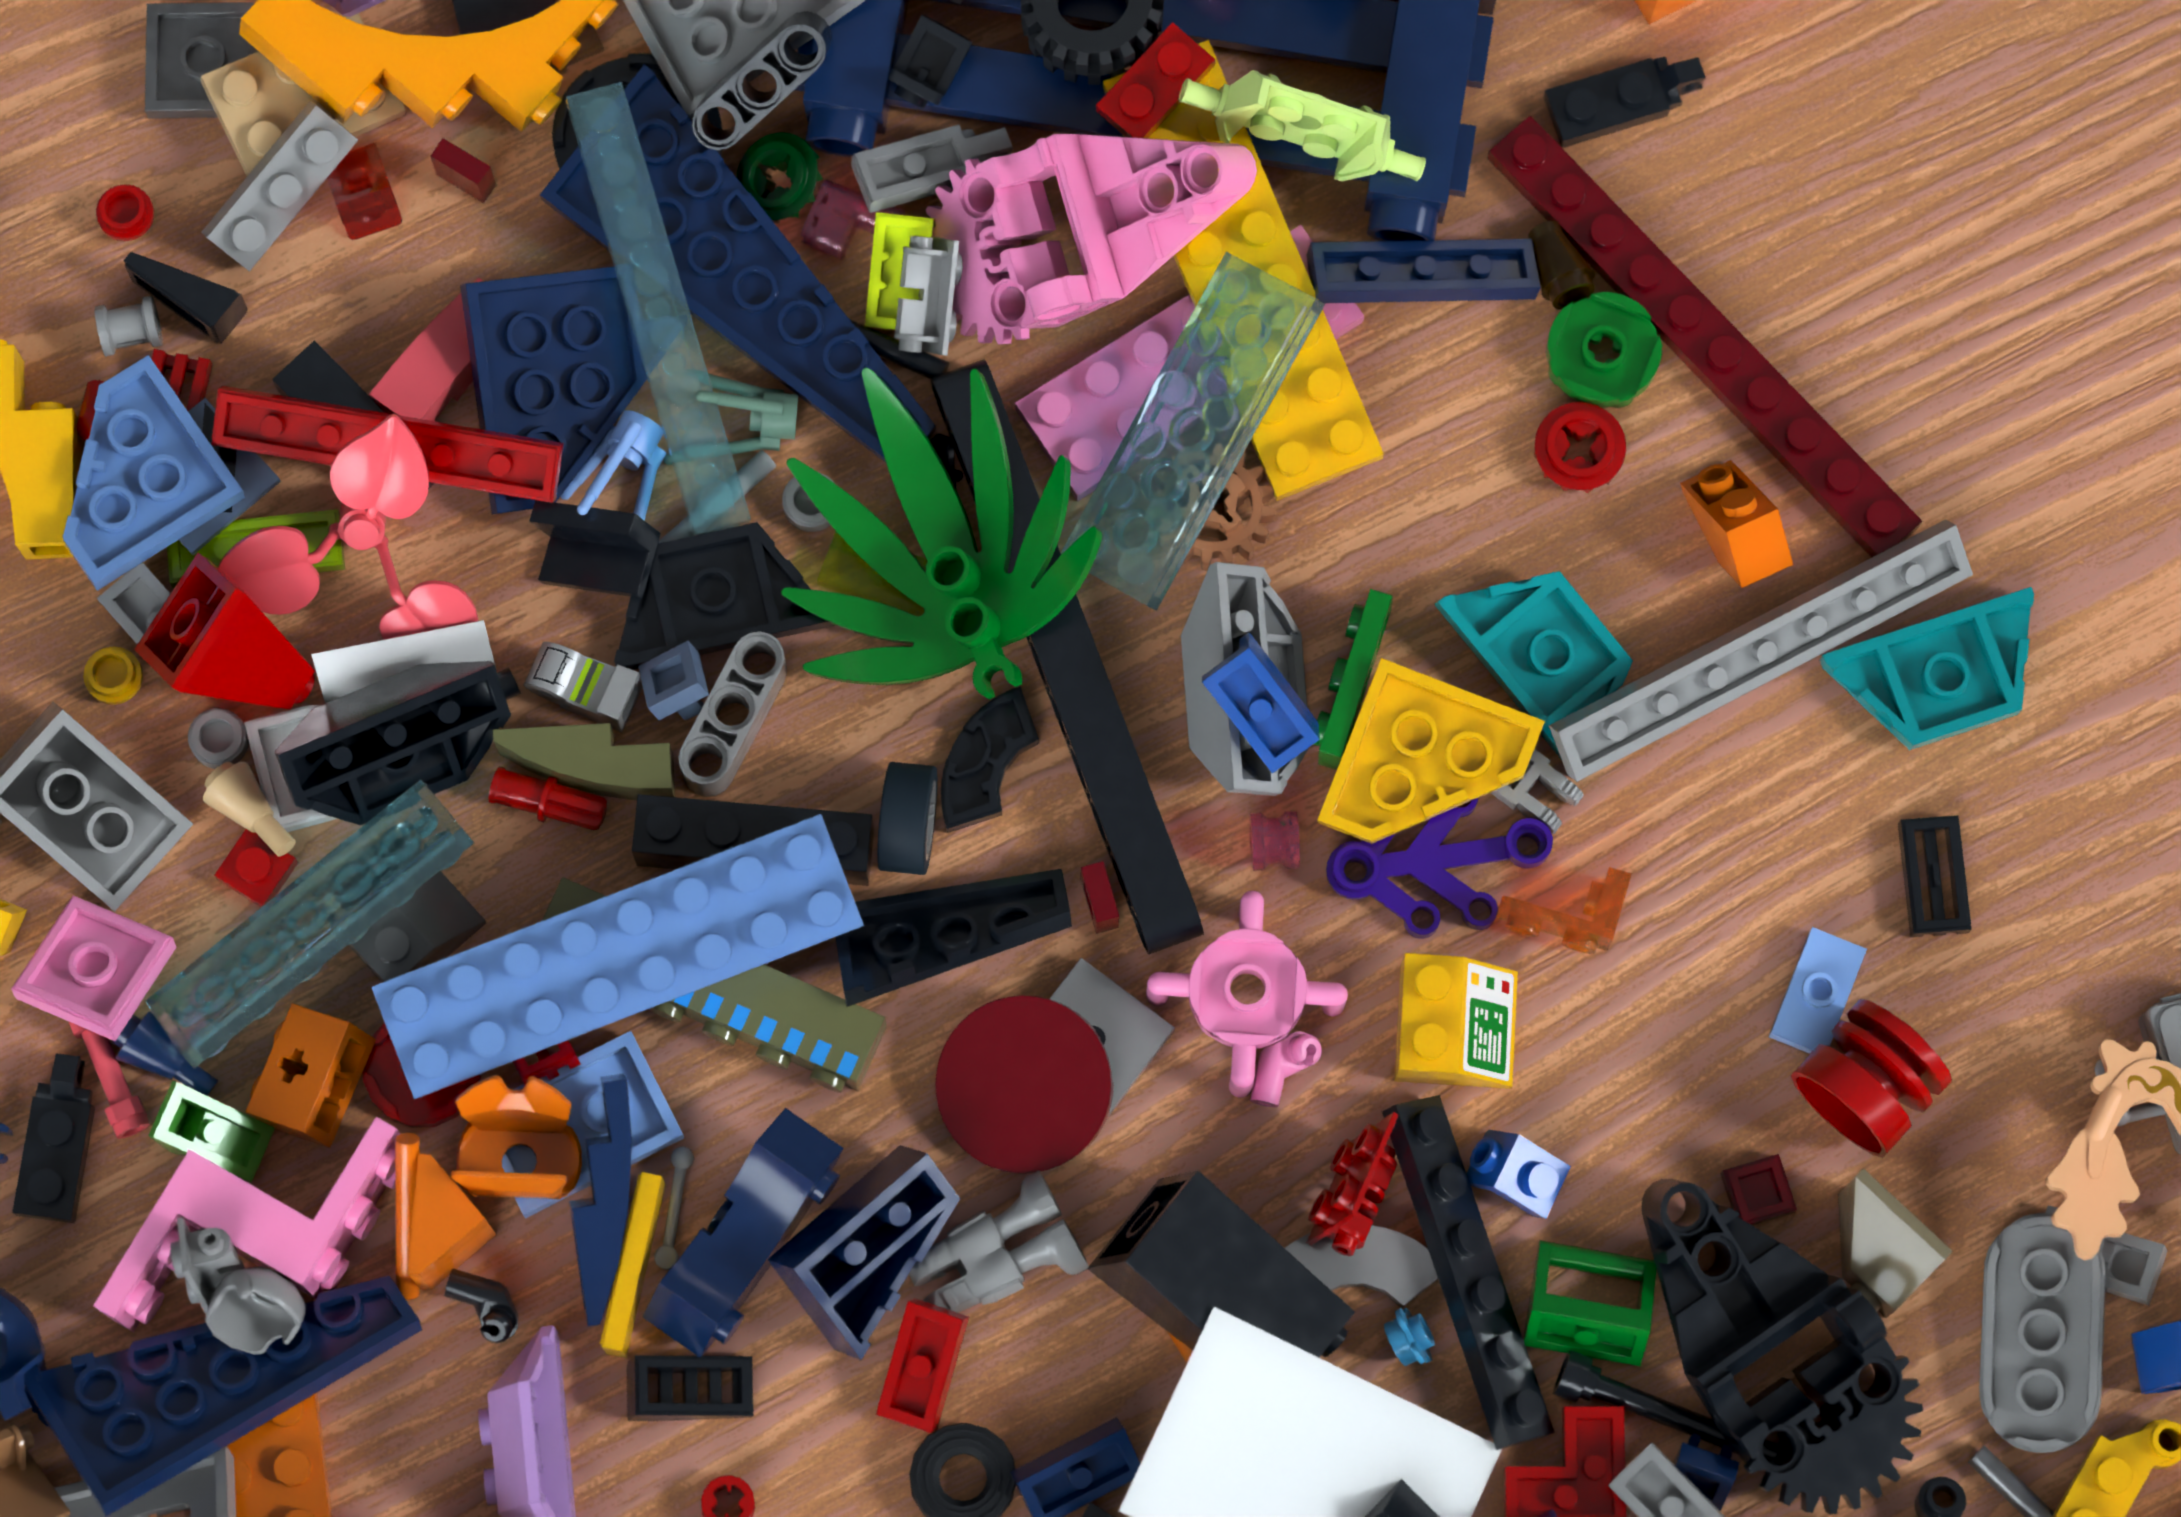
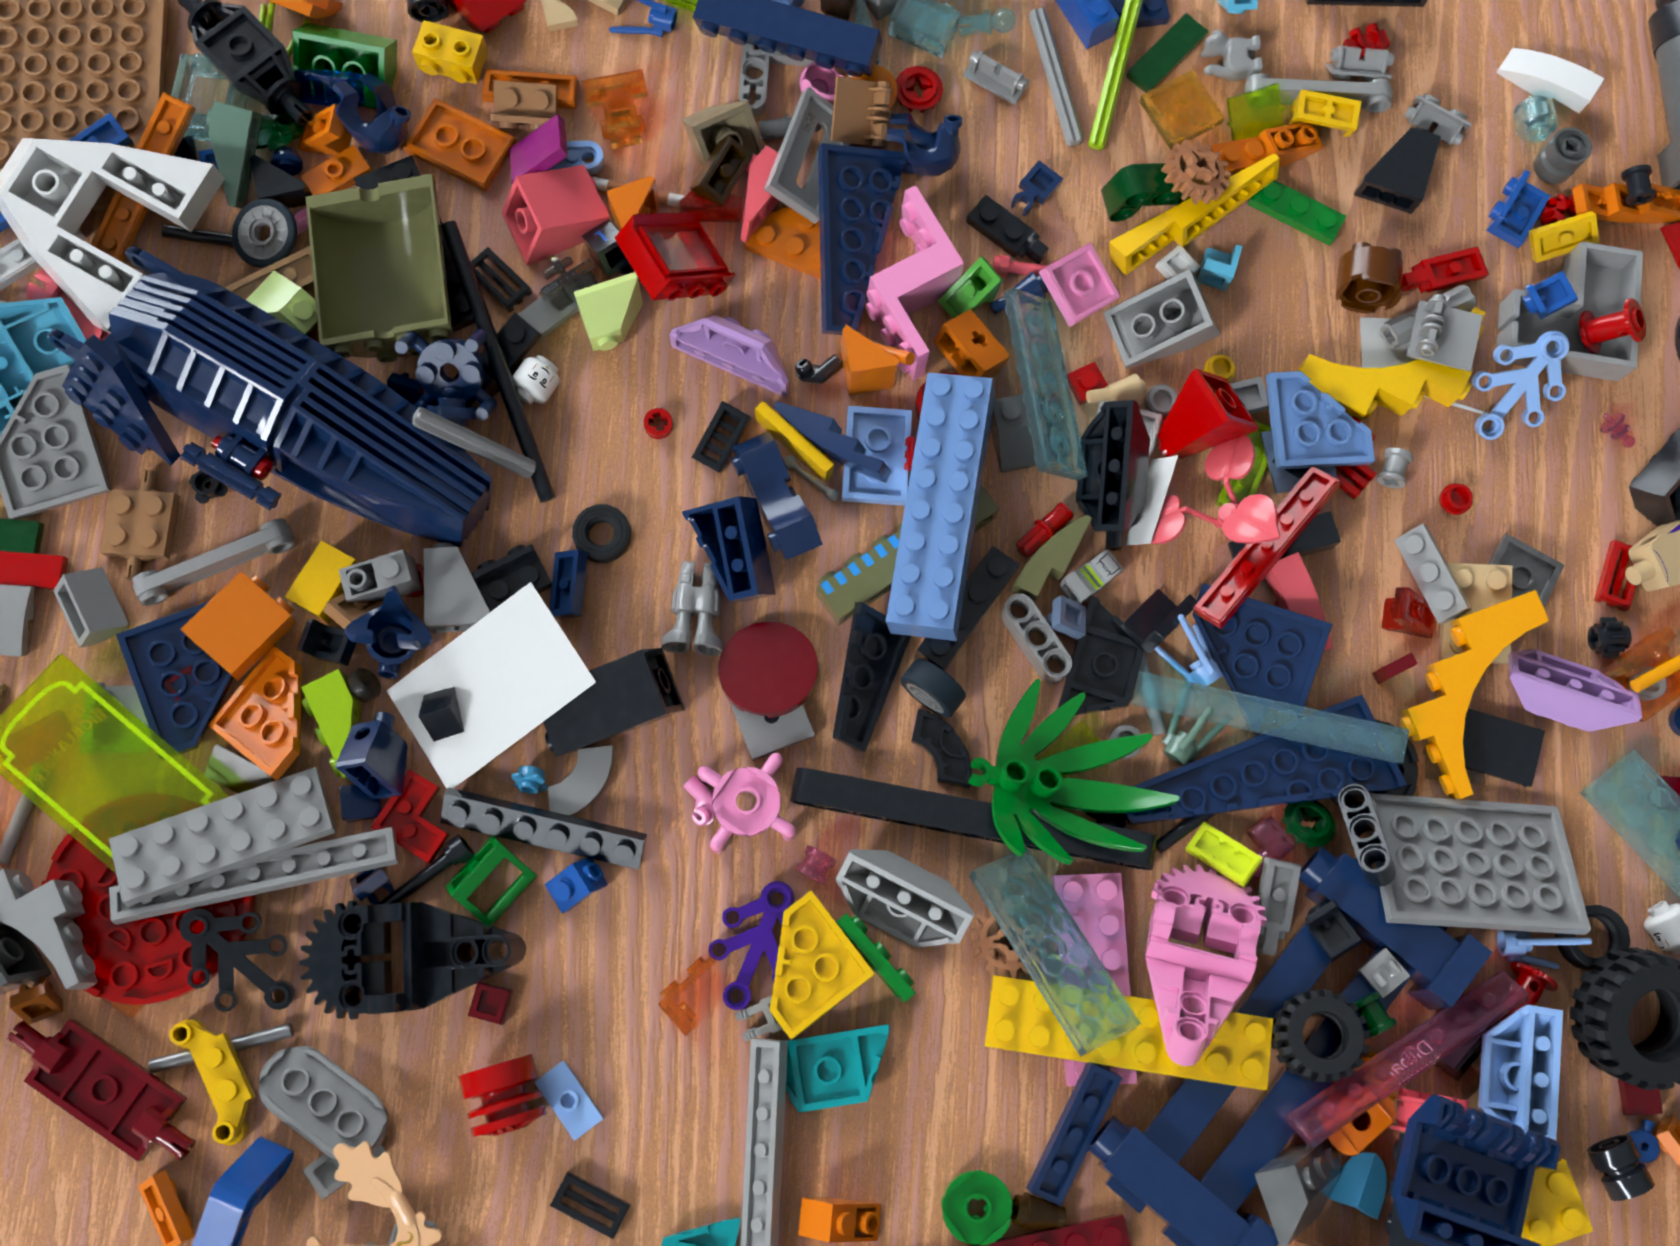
camera: 115 degrees right, 0 degrees up
black slope [124,252,248,344] -> none
light grey hinge [170,1217,245,1314] -> none
light grey hair [205,1266,305,1354] -> none
orange piece [451,1075,582,1200] -> none
red plate [876,1298,970,1433] -> none
light grey hinge [894,235,963,356] -> none
dark red tile [1080,861,1119,934] -> none
red plate [1096,22,1215,138] -> none
yellowish green plate [1179,70,1426,181] -> none
blue panel [1202,633,1320,774] -> none
red hinge [1306,1112,1399,1256] -> none
yellow slope [1394,953,1518,1089] -> none
red gear [1534,402,1626,493] -> none
dark tan slope [1838,1168,1953,1318] -> none

